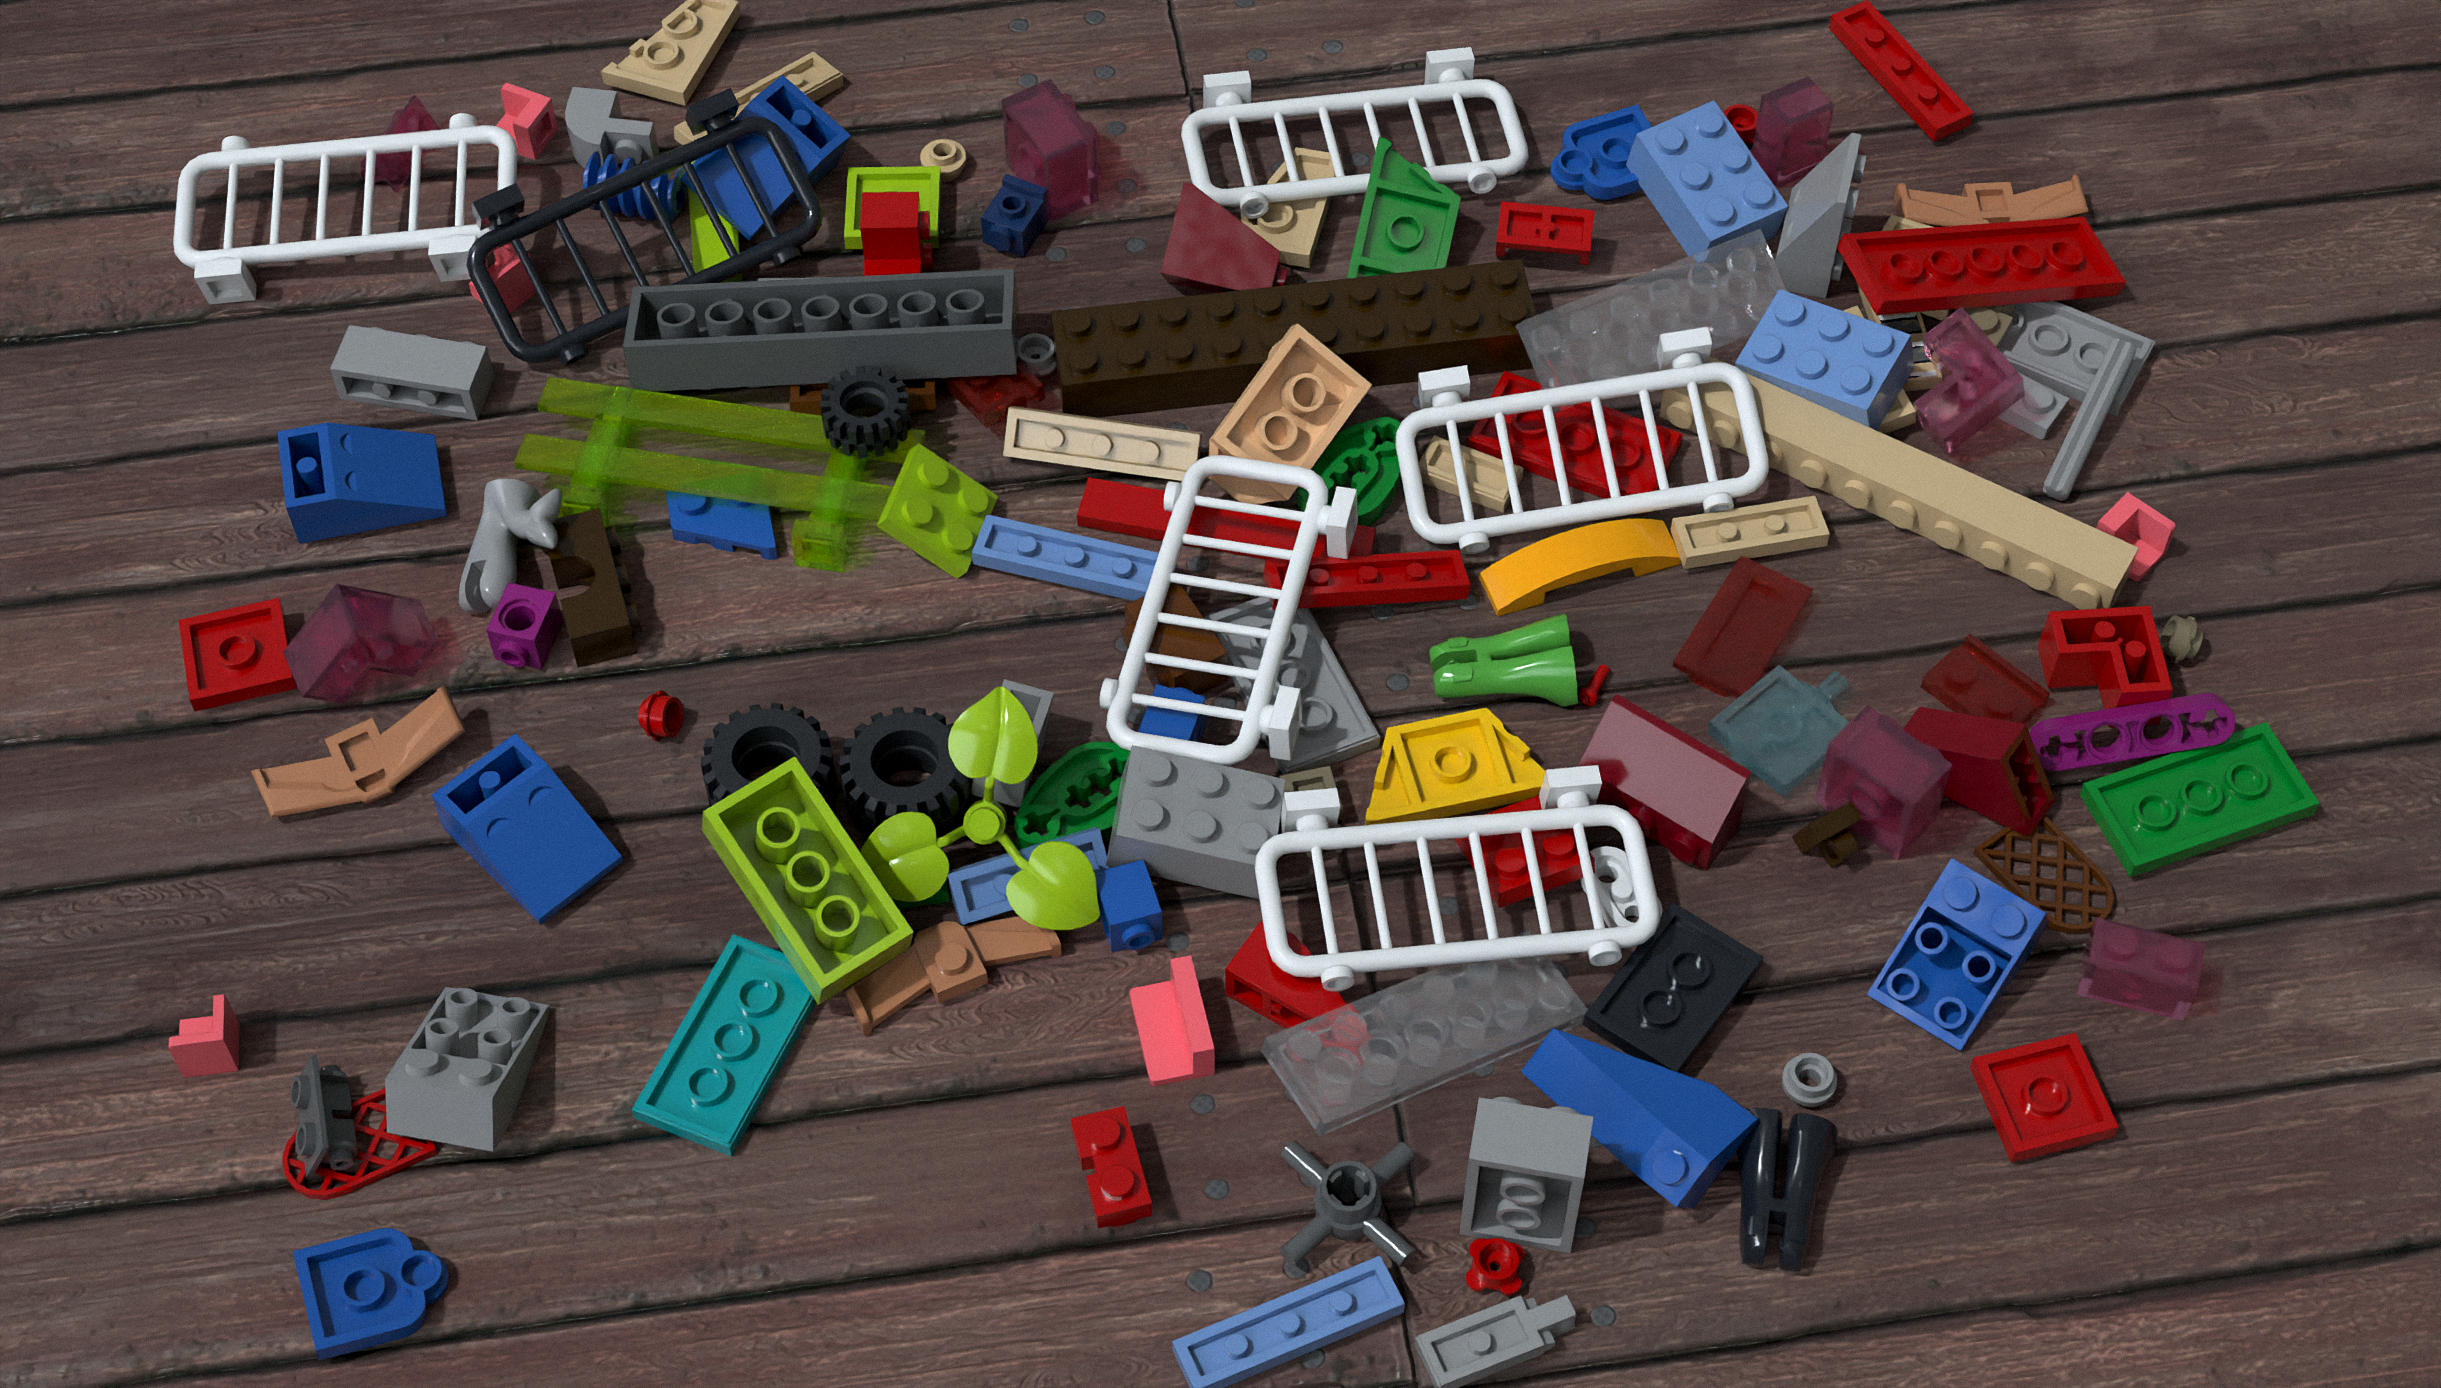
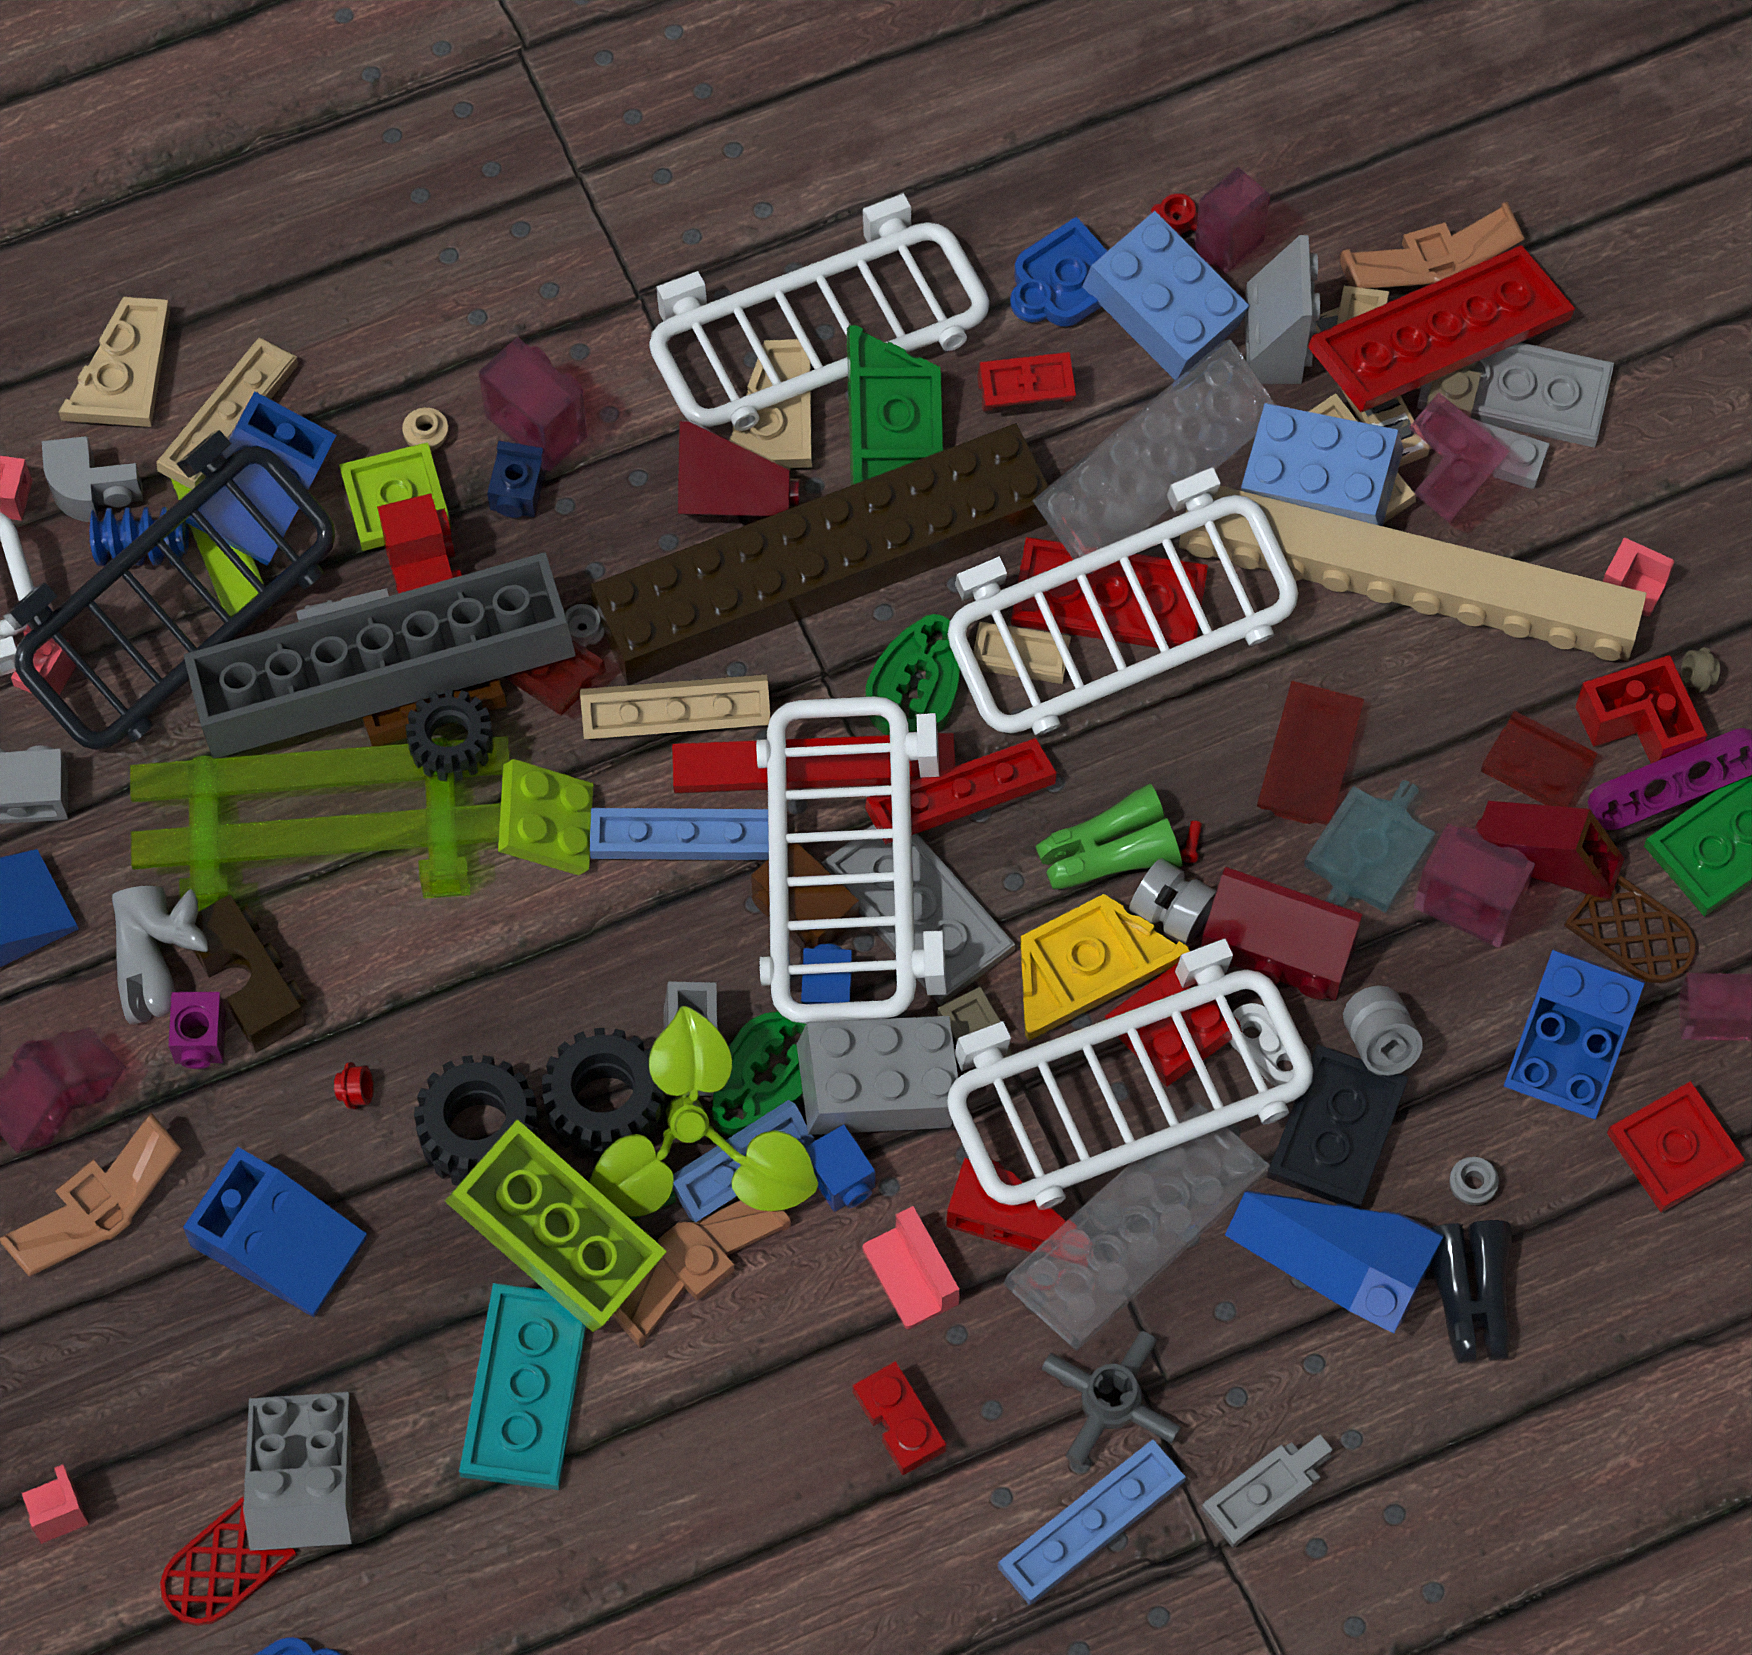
camera: 15 degrees left, 10 degrees up
dark grey hinge [290,1054,358,1178] -> none
blue wing [665,473,778,560] -> none
light nougat slope [1207,323,1372,505] -> none
light grey brick [1459,1097,1594,1253] -> none
red plate [1465,1238,1525,1296] -> none
light orange slope [1479,519,1682,617] -> none
tan plate [1670,496,1830,569] -> none
dark brown tile [1792,801,1862,868] -> none
red plate [1829,0,1974,142] -> none
light grey axle [2043,338,2137,501] -> none
none -> light grey wheel [1129,858,1217,945]
none -> light grey wheel [1343,985,1423,1076]

